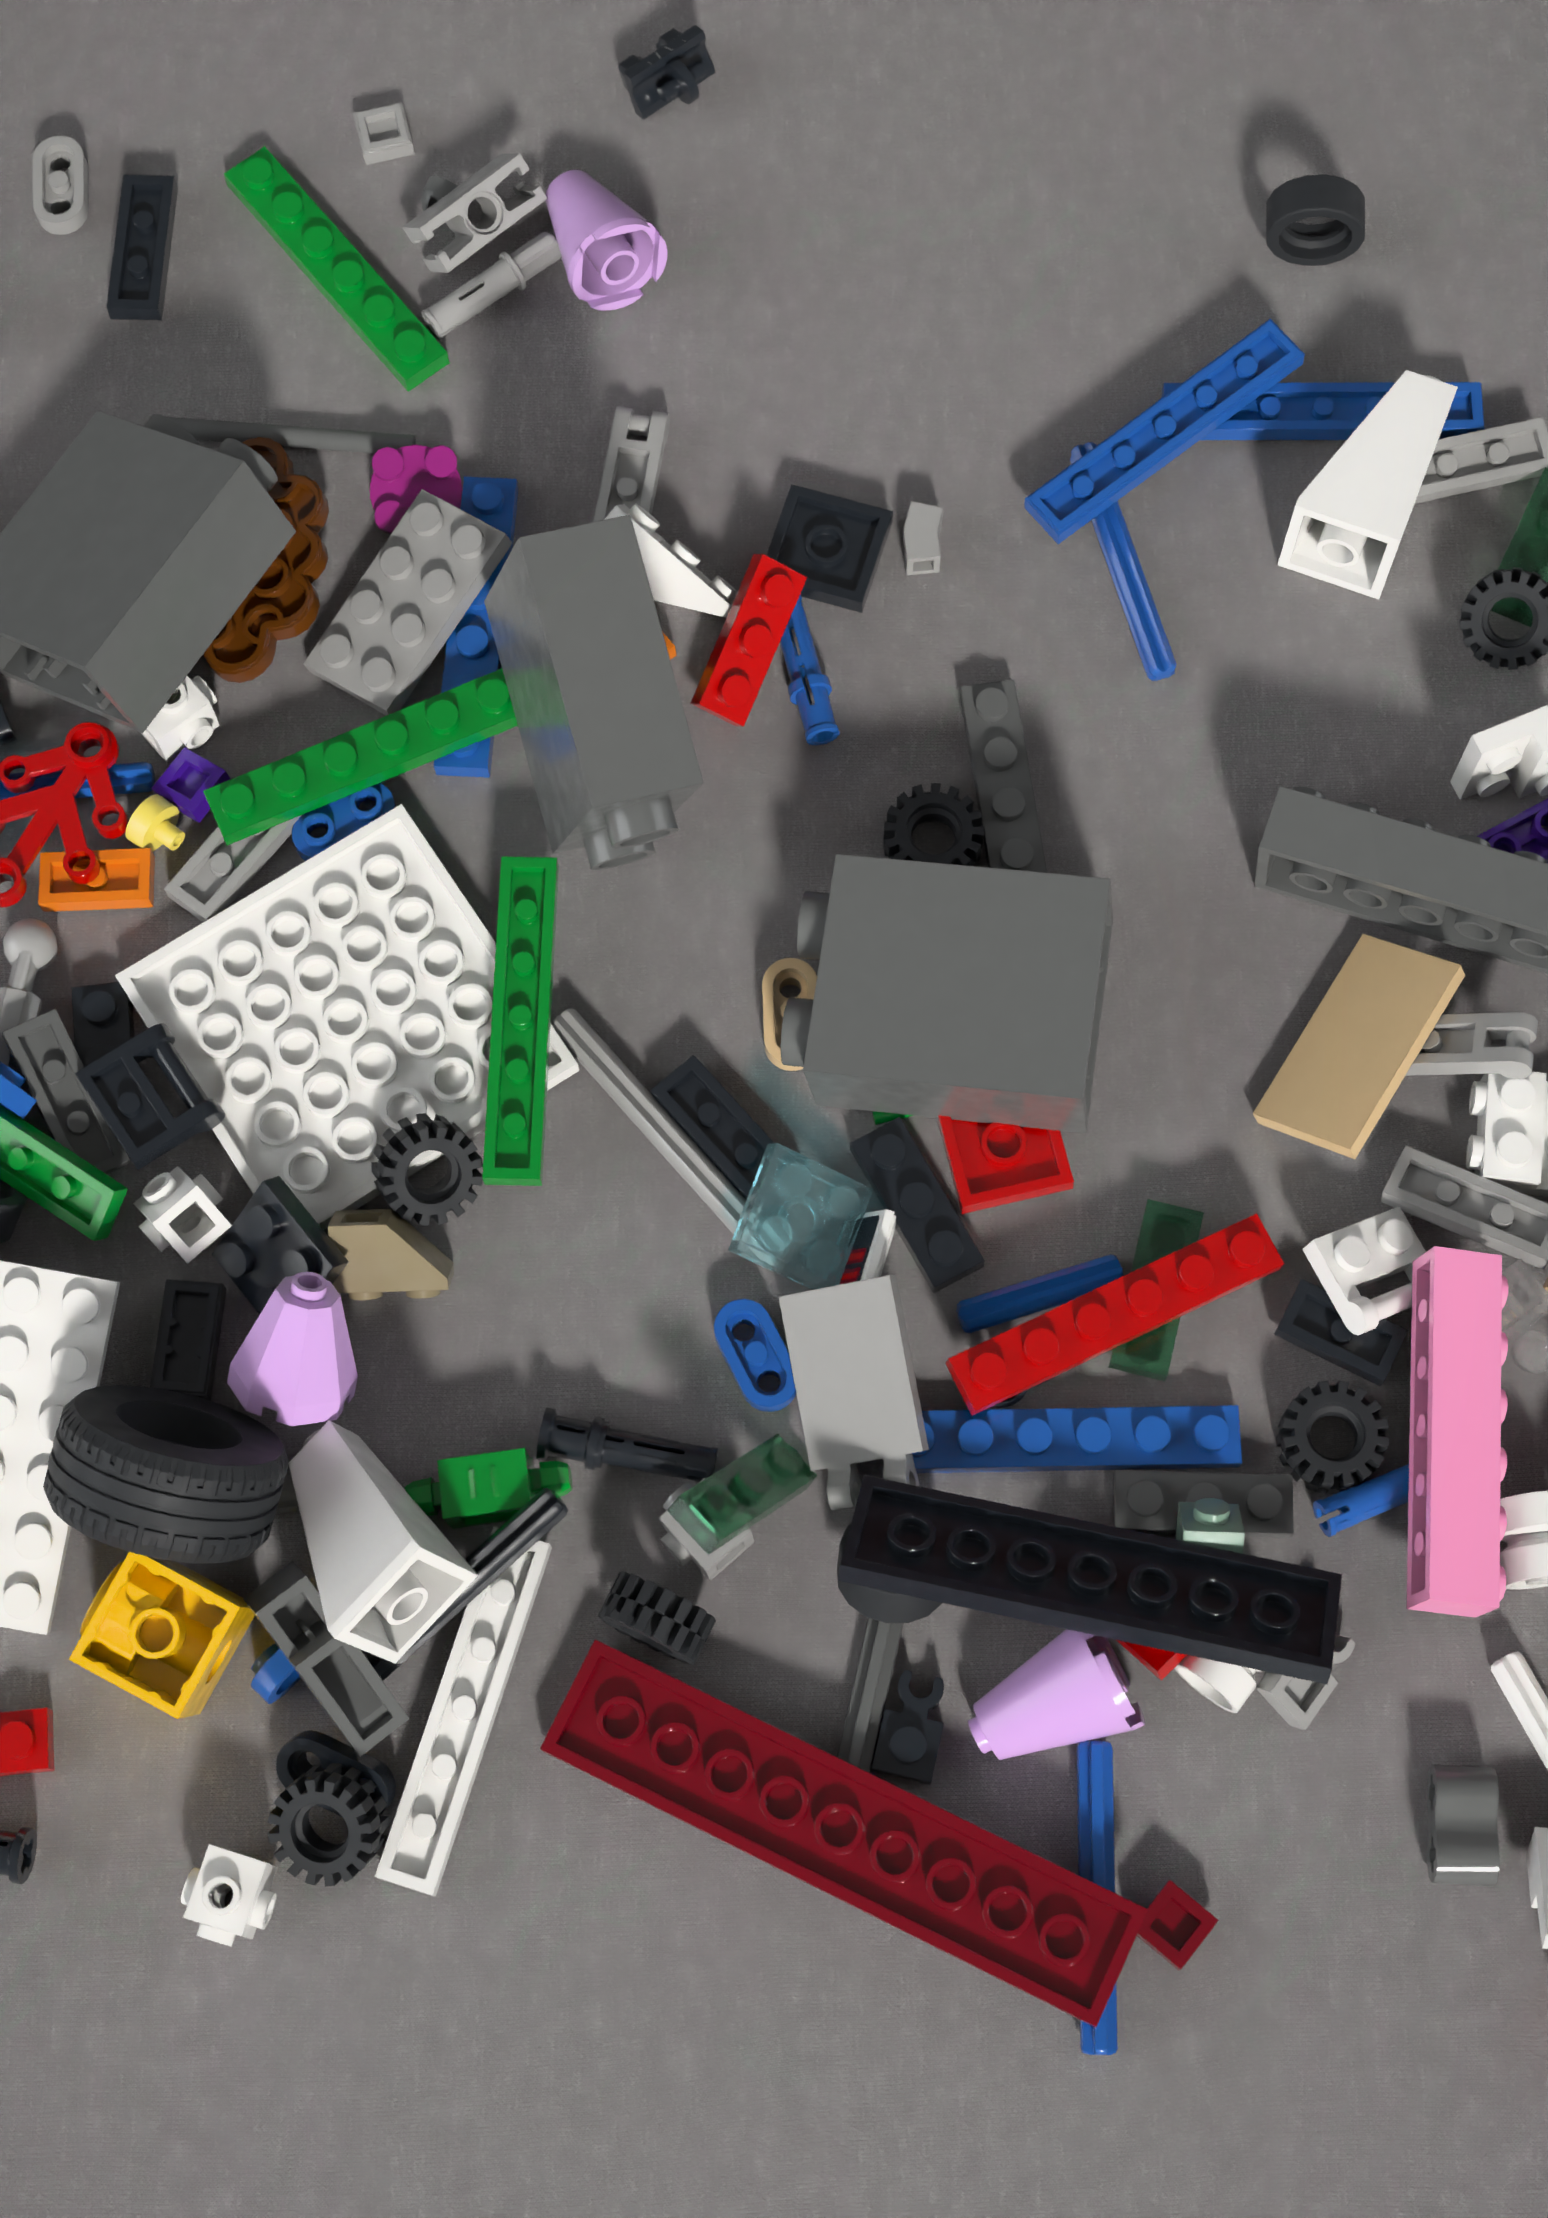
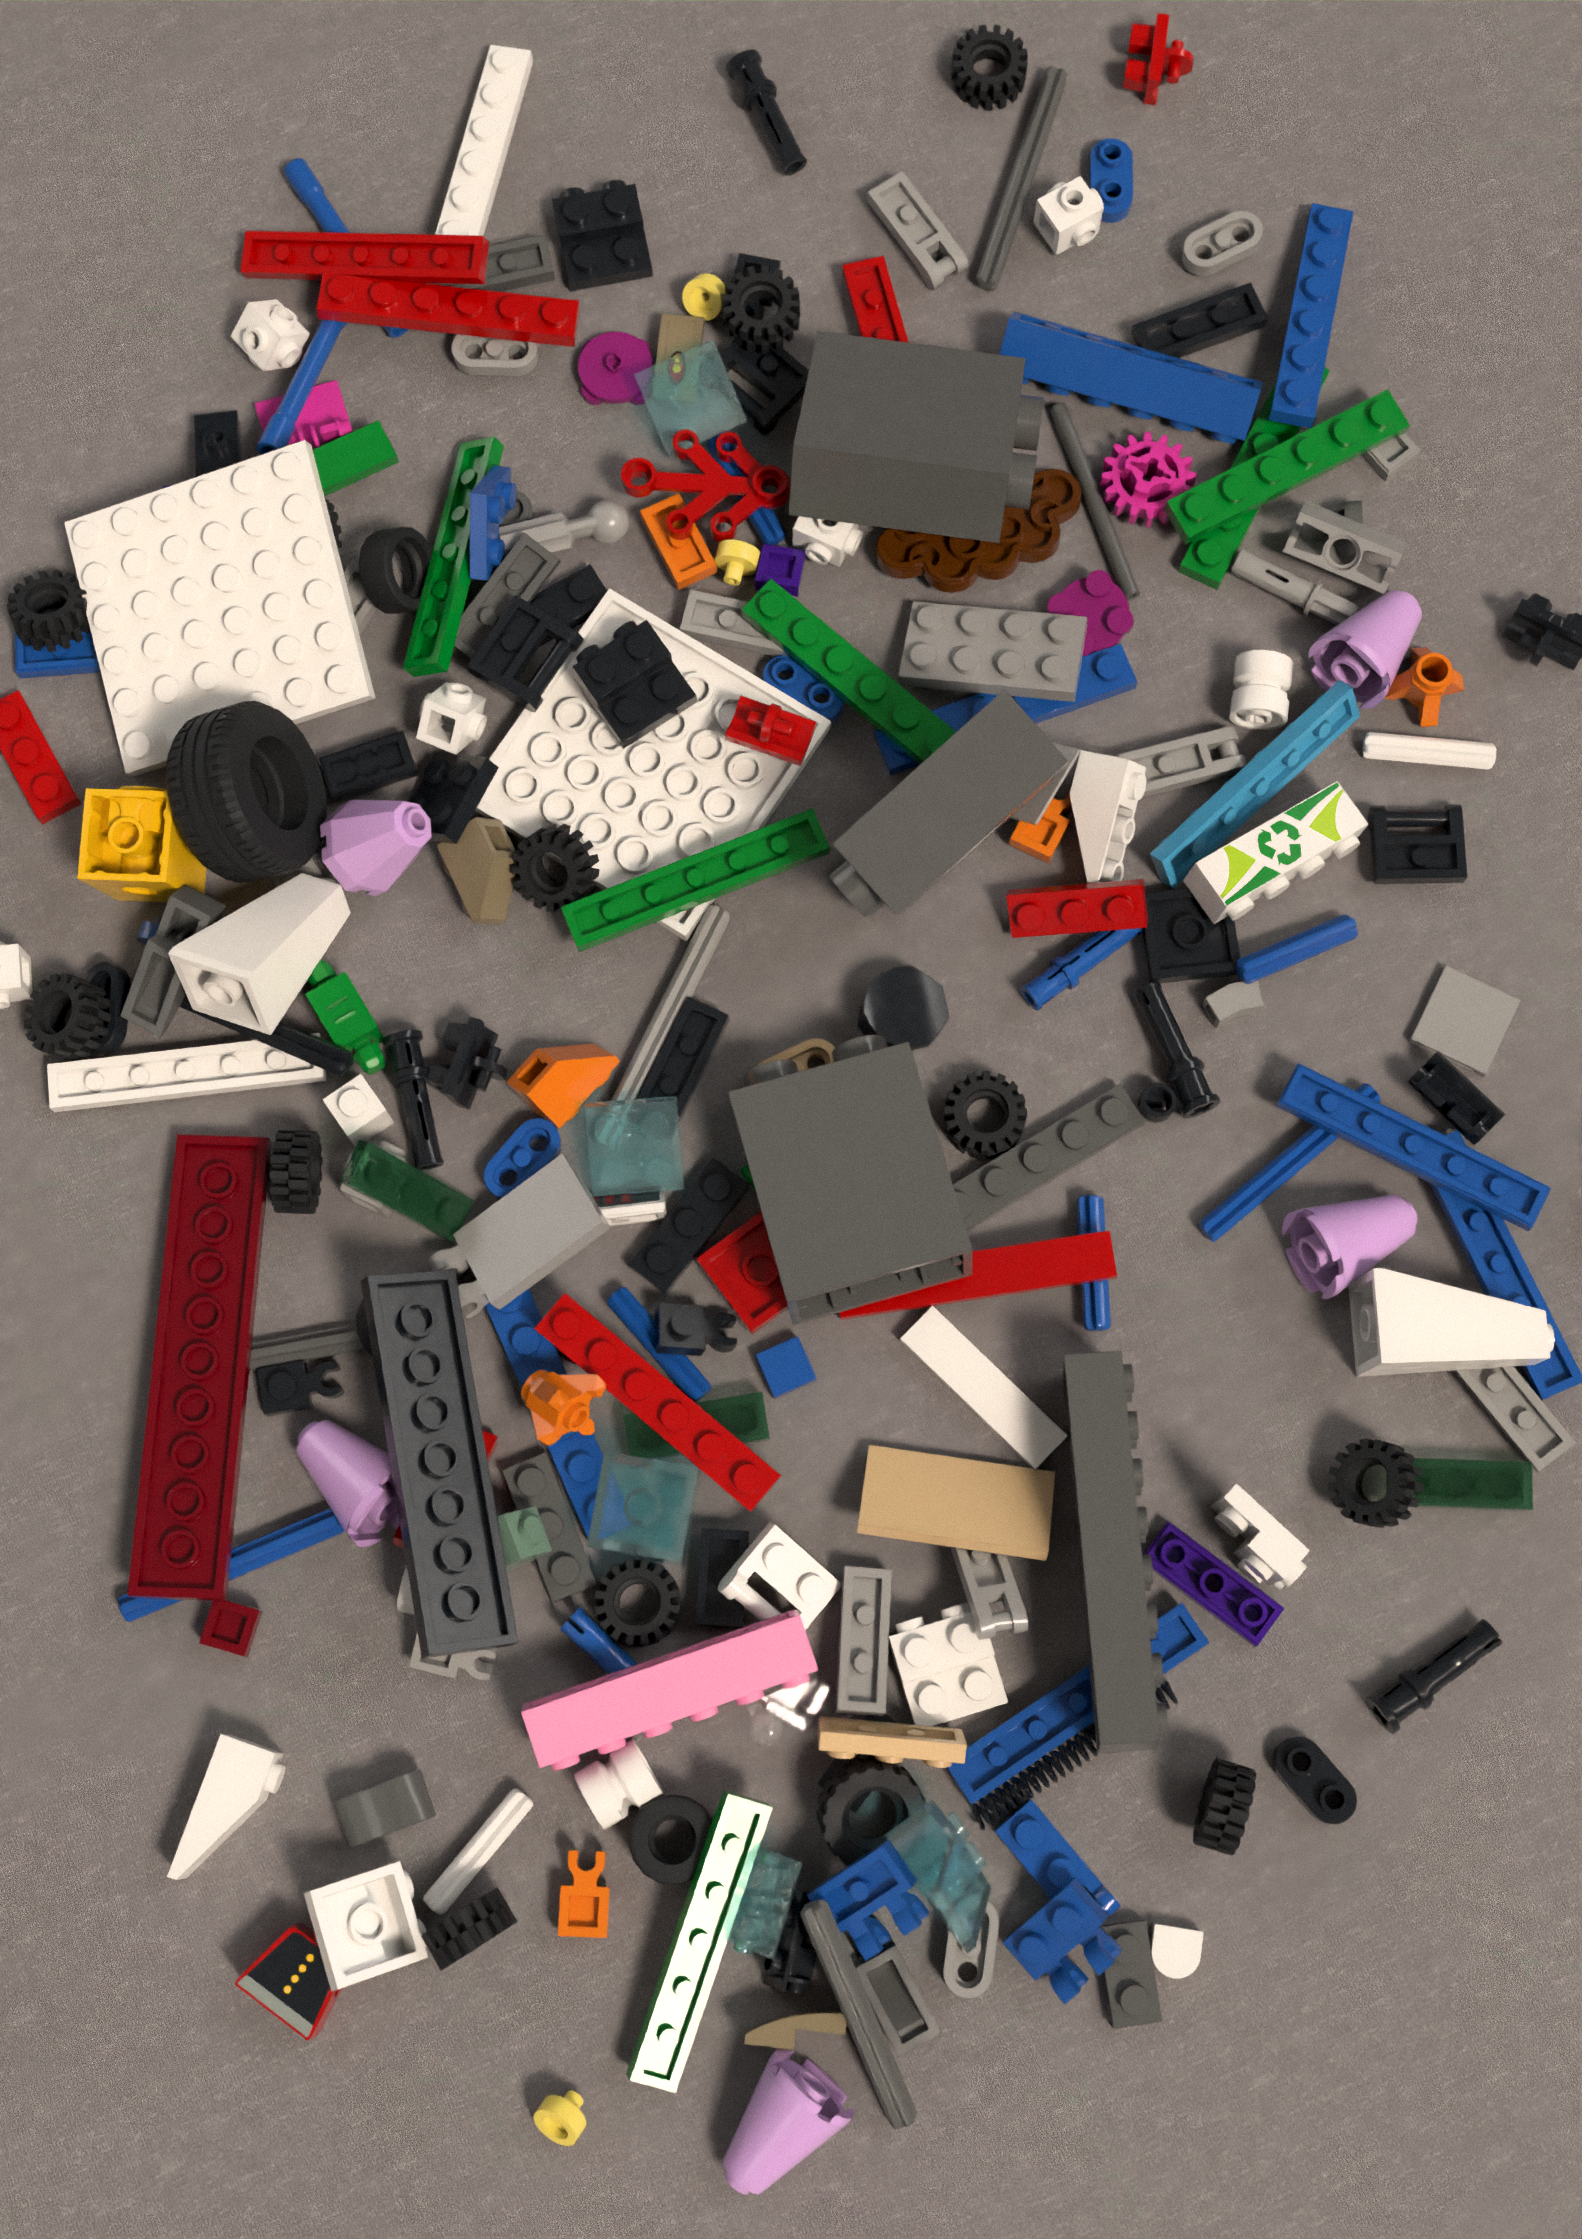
camera: 65 degrees right, 5 degrees up
none -> white slope [167,1734,286,1880]
none -> white brick [322,1074,394,1148]
none -> black hips [426,1017,508,1110]
none -> orange slope [506,1043,620,1129]
none -> orange rock [521,1370,606,1446]
none -> black plate [572,620,697,749]
none -> clear light blue slope [587,1451,701,1566]
none -> black plate [655,1303,737,1356]
none -> red hips [725,696,817,766]
none -> blue tile [755,1336,817,1399]
none -> red tile [839,1230,1117,1320]
none -> black hat [857,966,950,1051]
none -> white tile [900,1306,1068,1469]
none -> blue brick [999,311,1263,443]
none -> blue axle [1076,1195,1111,1332]
none -> dark pink gear [1100,432,1196,528]
none -> black pin [1133,982,1221,1119]
none -> black hinge [1138,1083,1177,1123]
none -> dark azure plate [1150,680,1360,889]
none -> green plate [1163,389,1410,544]
none -> white brick [1183,781,1368,924]
none -> white wheel [1229,650,1293,730]
none -> blue axle [1235,915,1358,984]
none -> blue plate [1269,203,1354,428]
none -> lavender cone [1282,1195,1418,1299]
none -> white axle [1362,732,1496,769]
none -> black plate [1368,804,1467,884]
none -> orange rock [1384,647,1464,727]
none -> black hinge [1408,1051,1506,1145]
none -> light grey piece [1409,965,1521,1077]

